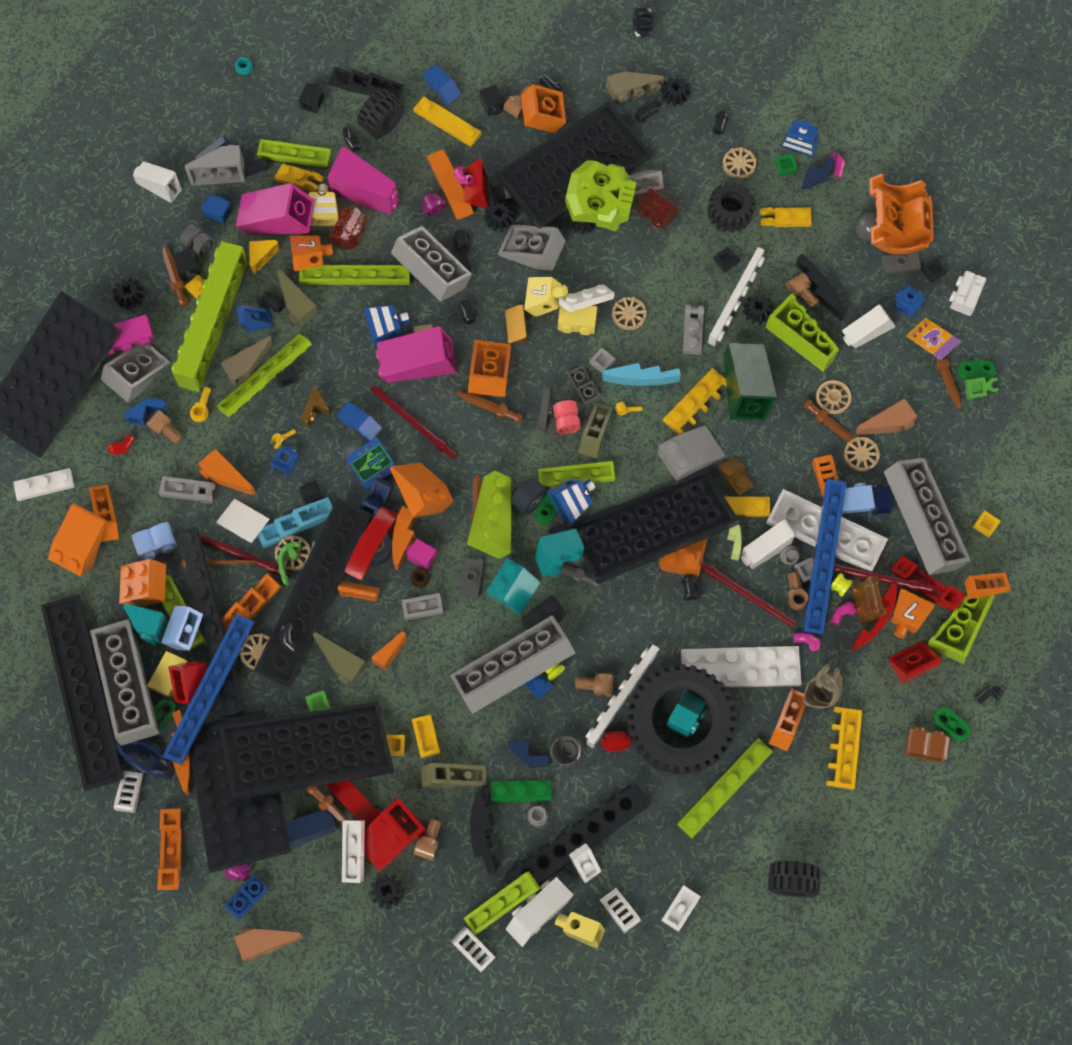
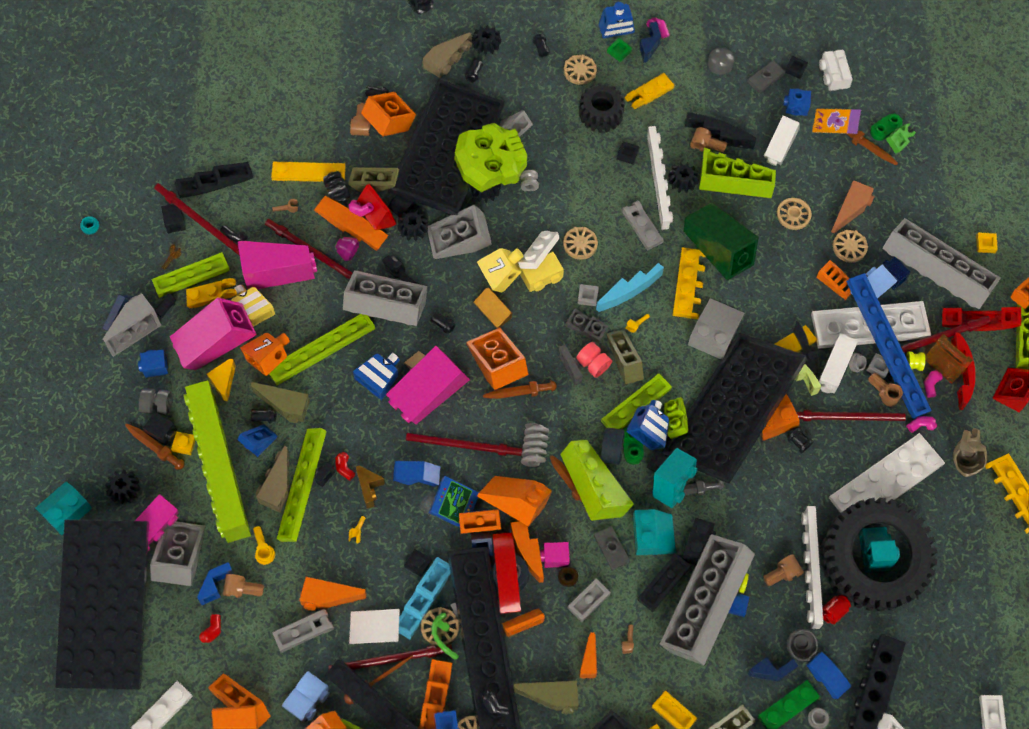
camera: 35 degrees left, 5 degrees down
white slope [133,161,182,203] -> none
blue window [269,446,300,478] -> none
clear red brick [329,206,368,250] -> none
black tyre [357,89,404,139] -> none
blue slope [422,65,461,105] -> none
black brick [479,84,504,116] -> none
clear red brick [636,188,679,230] -> none
lime plate [677,738,773,839] -> none
pearl gold slope [717,457,754,497] -> none
orange slope [769,688,806,751] -> none
dark orange sword [803,400,858,447] -> none
orange piece [870,174,933,254] -> none
orange torso [890,588,935,639] -> none
none -> teal slope [35,481,92,535]
none -> dark red bar [154,183,240,256]
none -> clear orange hand [161,244,181,270]
none -> dark red bar [265,219,353,280]
none -> medium nougat hand [272,199,298,213]
none -> black gear [323,171,350,203]
none -> red arm [335,452,356,481]
none -> olive slope [348,167,399,193]
none -> orange slope [459,509,501,534]
none -> light grey wheel [520,170,539,191]
none -> light grey piece [521,423,549,467]
none -> medium nougat hand [621,625,634,654]
none -> black plate [637,553,691,613]
none -> lime slope [664,397,688,439]
none -> black piece [793,321,820,375]
none -> blue slope [806,652,851,699]

